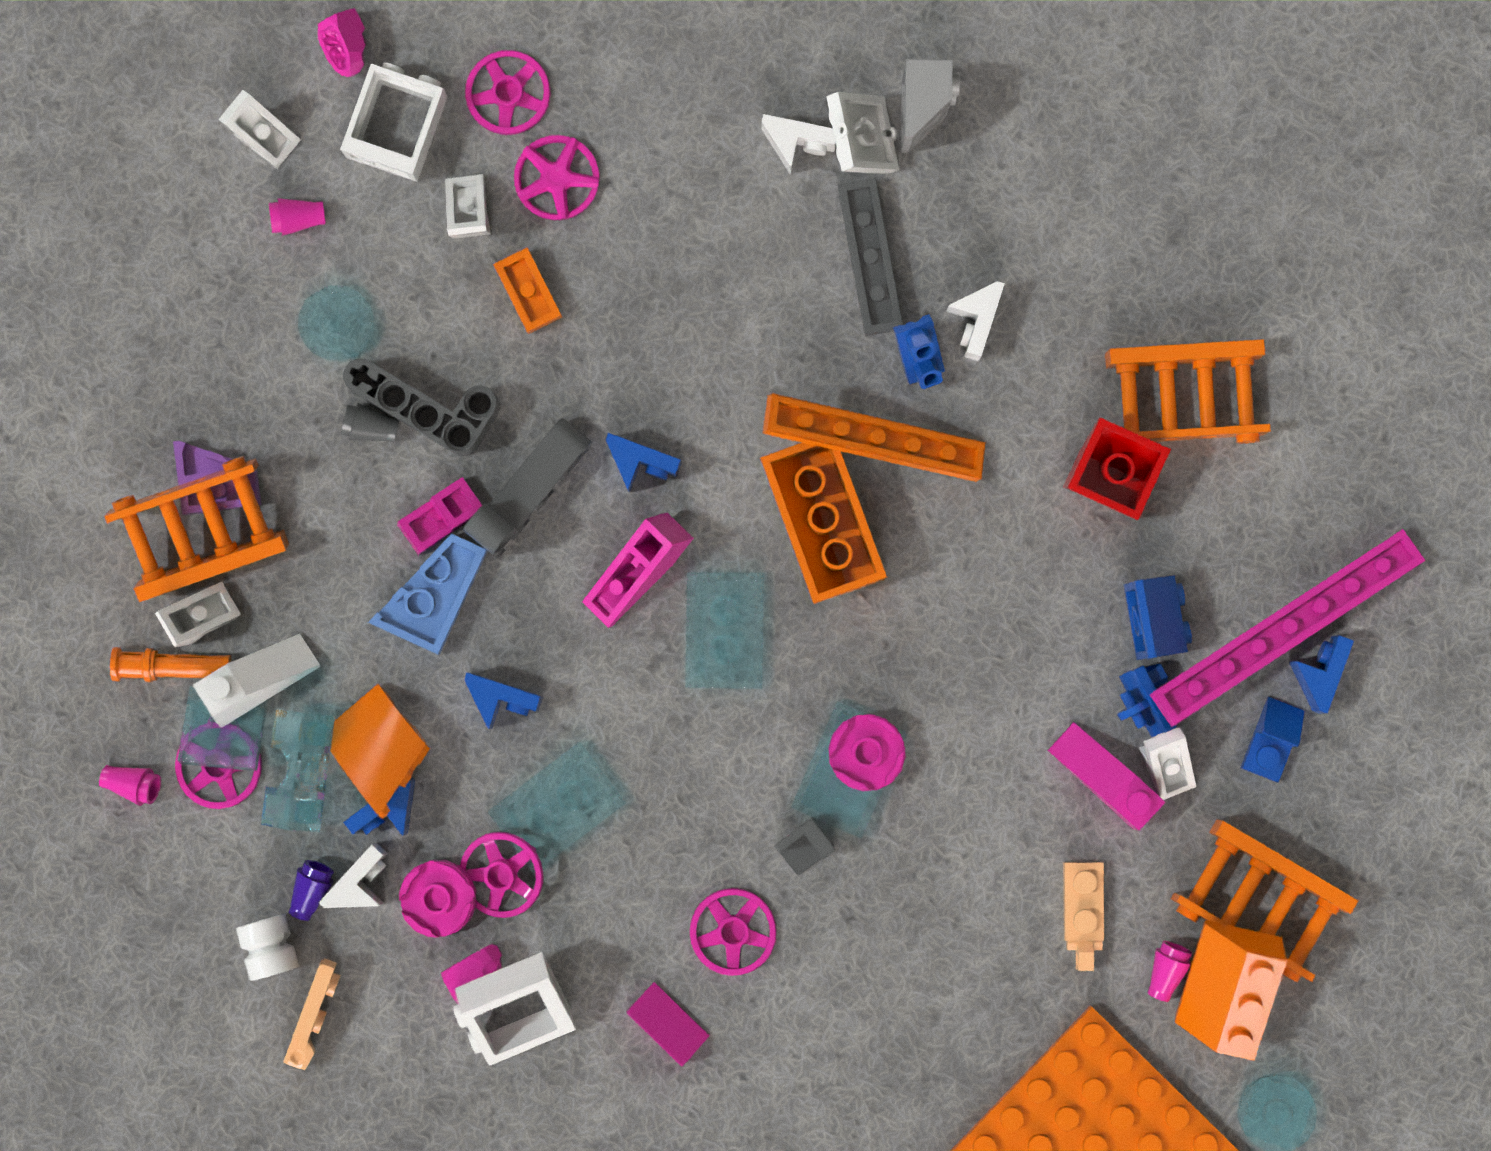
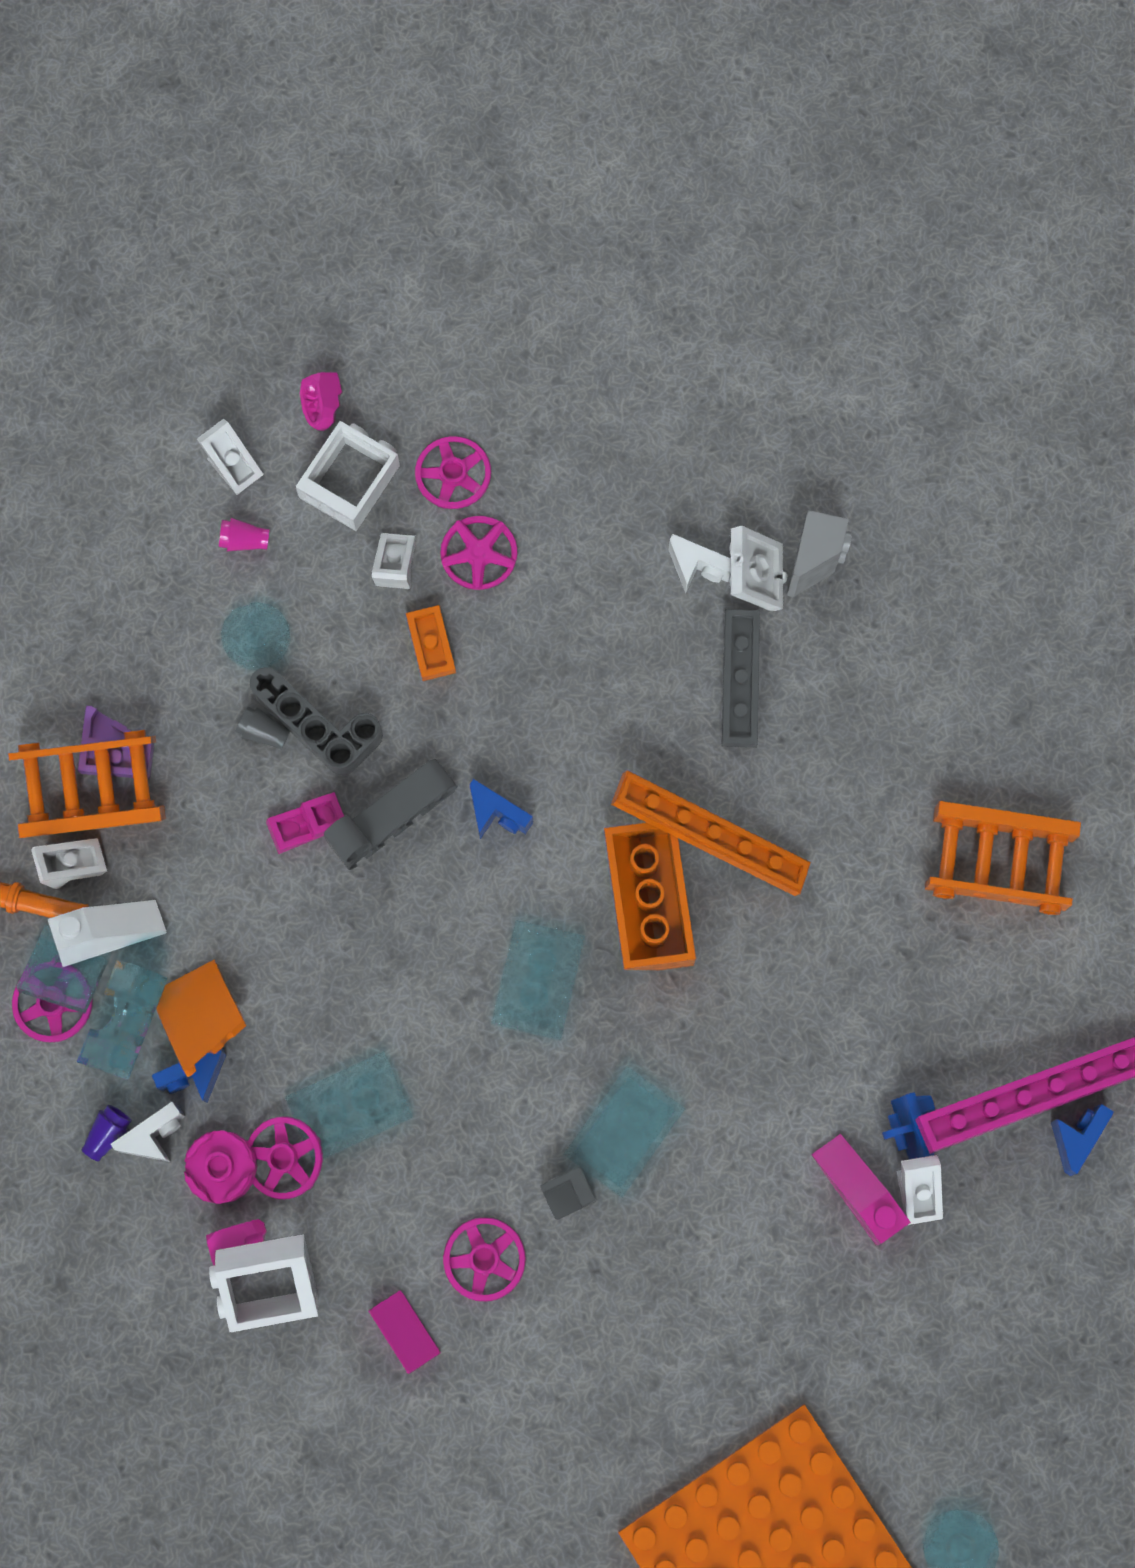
camera: 10 degrees right, 10 degrees down
white wheel [236,914,299,981] -> none
light nougat hinge [283,958,341,1070] -> none
medium blue wing [368,533,488,655] -> none
blue slope [464,672,543,729] -> none
dark pink slope [582,512,694,628] -> none
dark pink tile [828,714,906,791] -> none
blue hips [893,314,945,389] -> none
white slope [946,281,1005,361] -> none
red slope [1063,417,1171,520] -> none
light nougat hinge [1063,862,1104,971] -> none
blue slope [1124,575,1192,660] -> none
dark pink cone [1147,941,1192,1002] -> none
orange fence [1171,819,1358,983] -> none
orange slope [1175,920,1287,1061] -> none
blue slope [1240,697,1304,783] -> none

